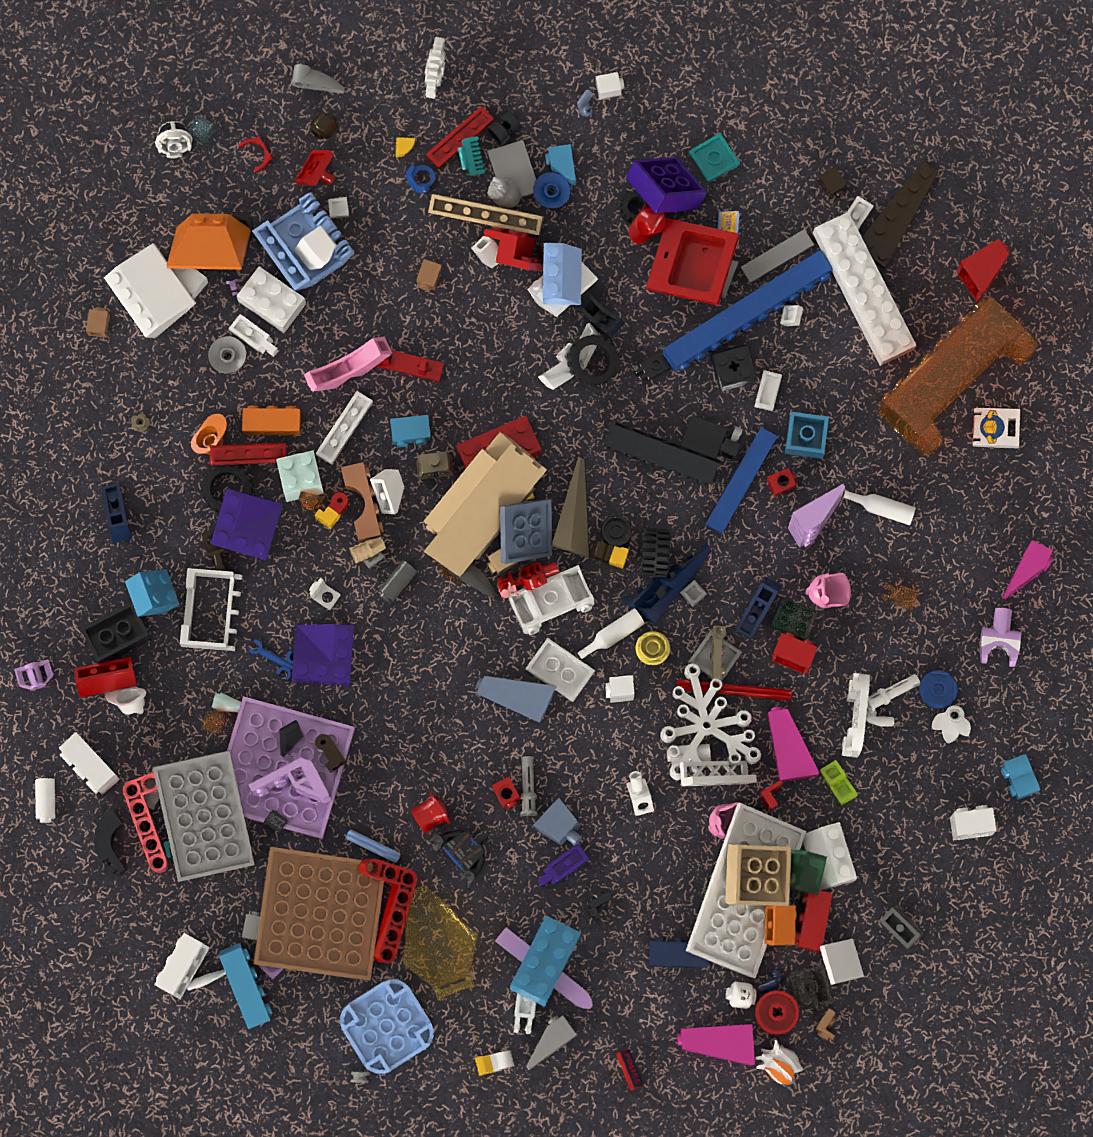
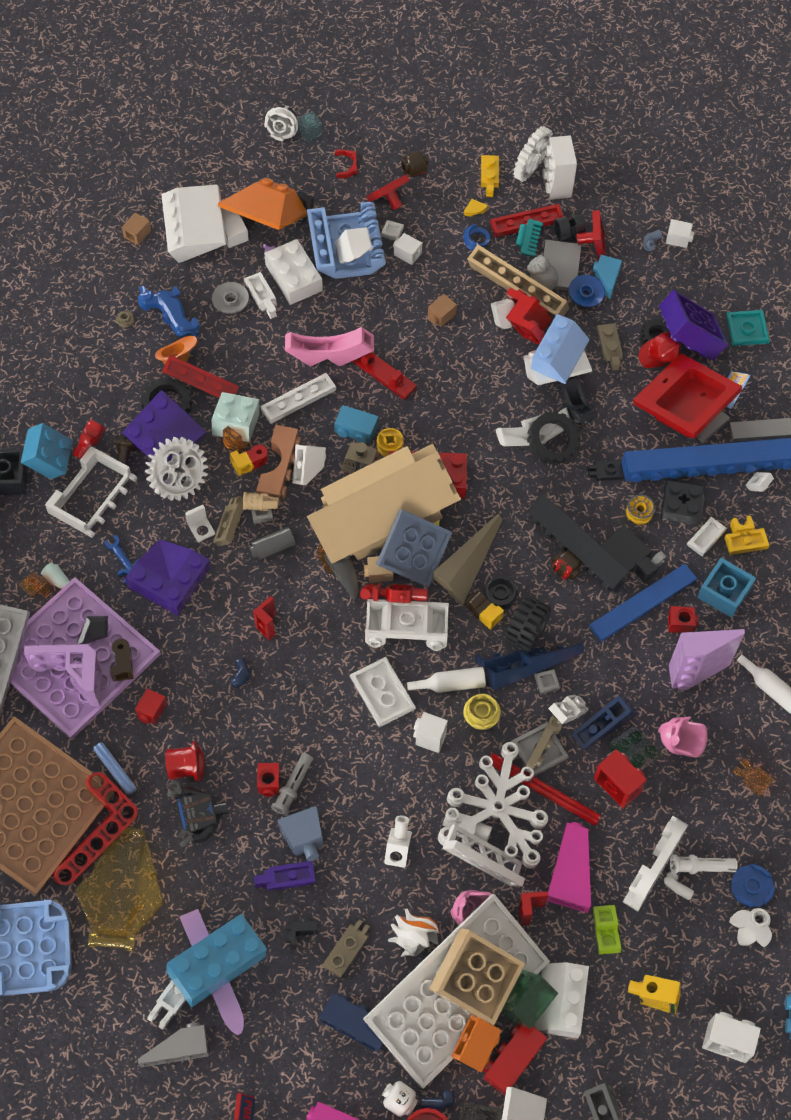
camera: 25 degrees right, 15 degrees down
dark blue slope [101,482,132,543] -> none
orange brick [242,406,301,435] -> none
black sticker [264,810,288,833] -> none
light grey piece [292,64,345,93] -> none
sand blue slope [475,675,557,723] -> none
leg [475,1051,514,1076] -> none
none -> red animal [73,419,106,459]
none -> red brick [135,688,167,724]
none -> blue animal [138,286,200,338]
none -> white gear [145,437,208,501]
none -> dark tan hinge [213,496,243,546]
none -> dark blue arm [230,658,250,688]
none -> red panel [253,596,276,640]
none -> dark tan hinge [322,919,371,979]
none -> yellow wheel [377,428,404,457]
none -> white hair [388,909,439,957]
none -> white brick [393,233,422,265]
none -> yellow plate [481,155,499,197]
none -> white brick [543,135,577,200]
none -> white slope [548,695,589,724]
none -> dark brown head [552,550,581,580]
none -> red tile [577,210,606,261]
none -> dark tan hinge [596,323,623,371]
none -> yellow wheel [626,494,655,525]
none -> yellow torso [628,975,681,1015]
none -> yellow plate [725,515,769,555]

